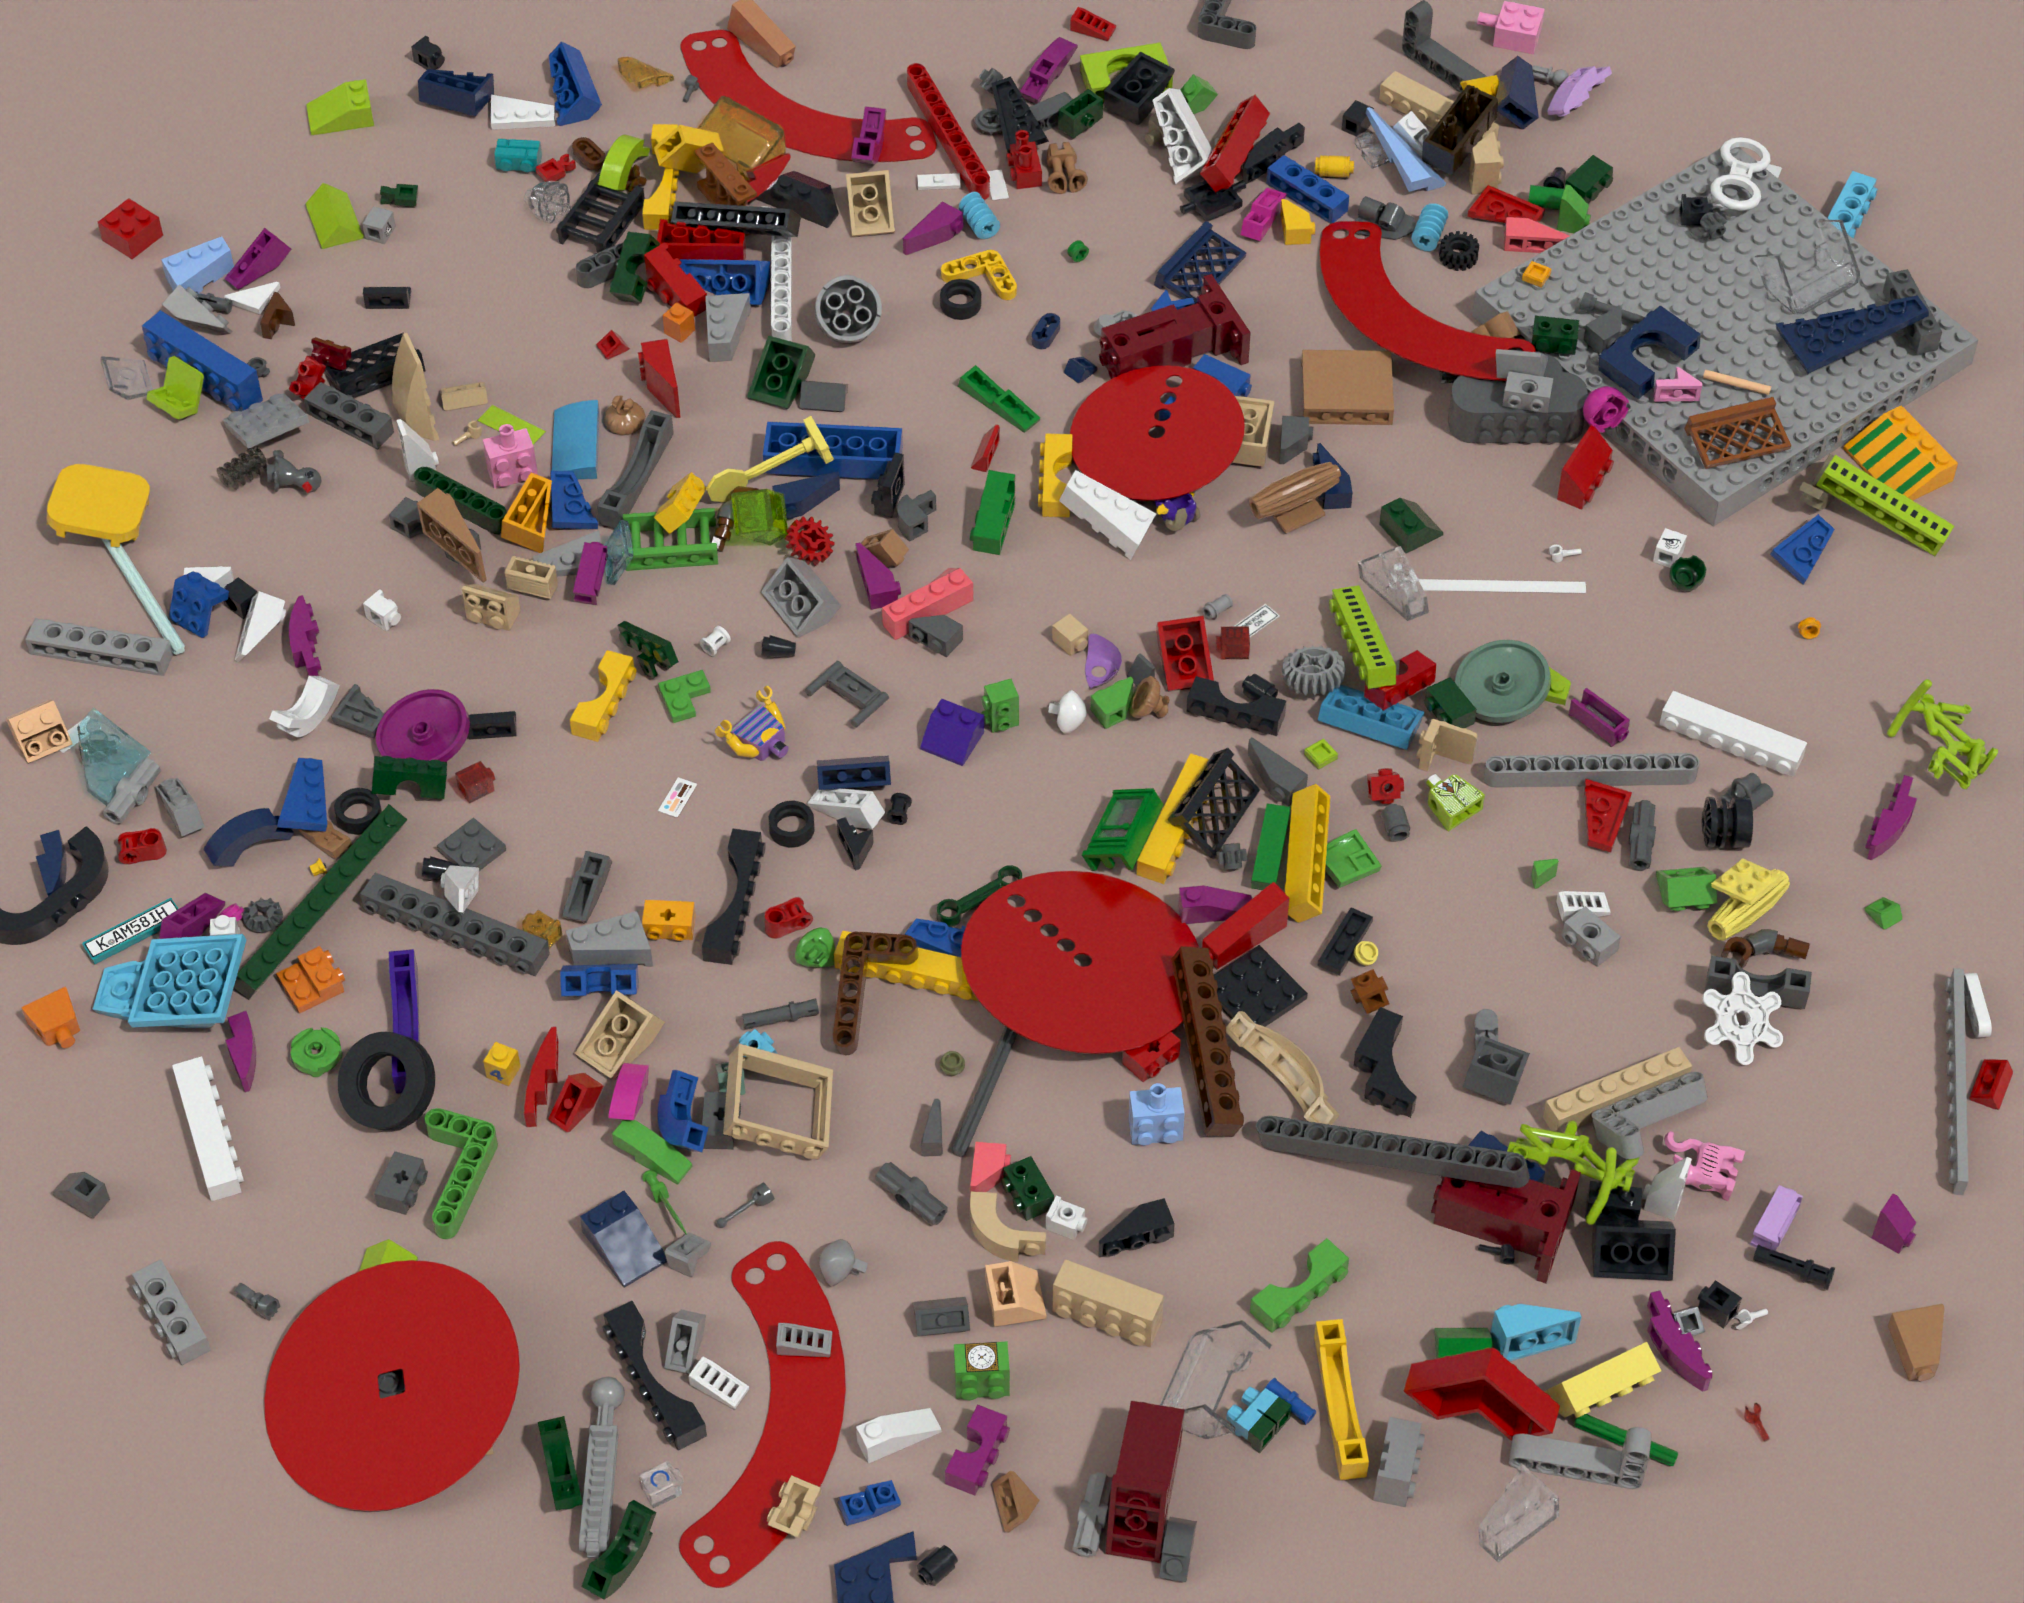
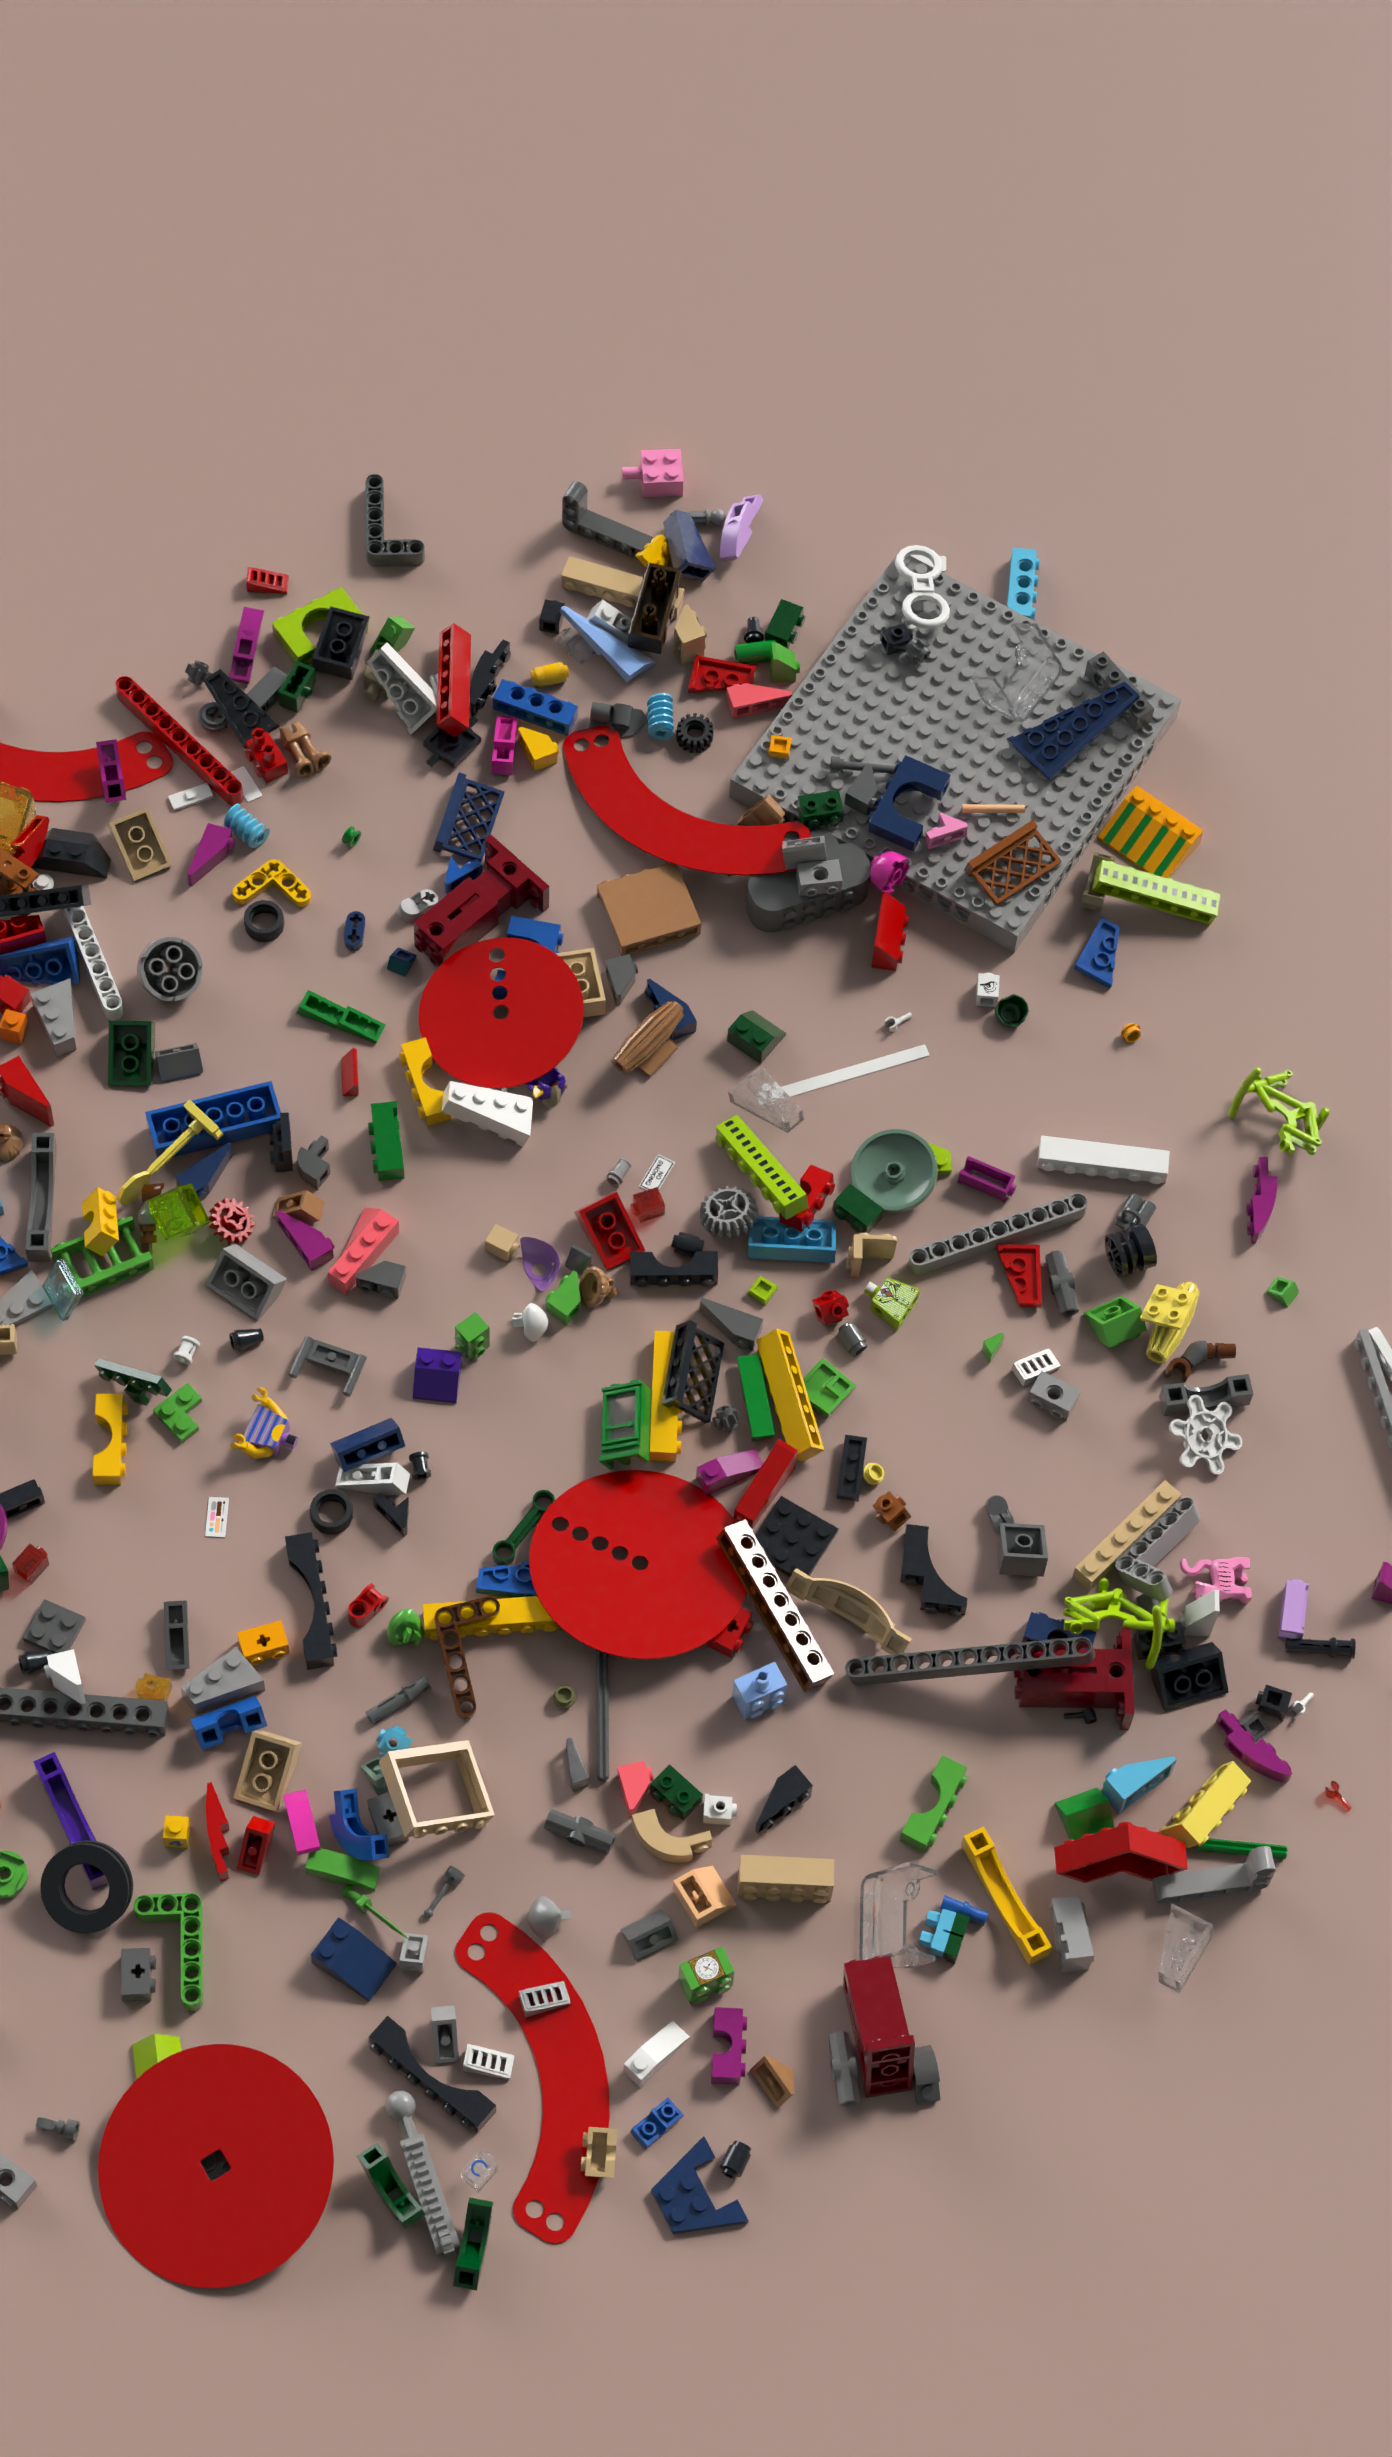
camera: 25 degrees left, 10 degrees up
magenta window [573,542,608,605] -> none

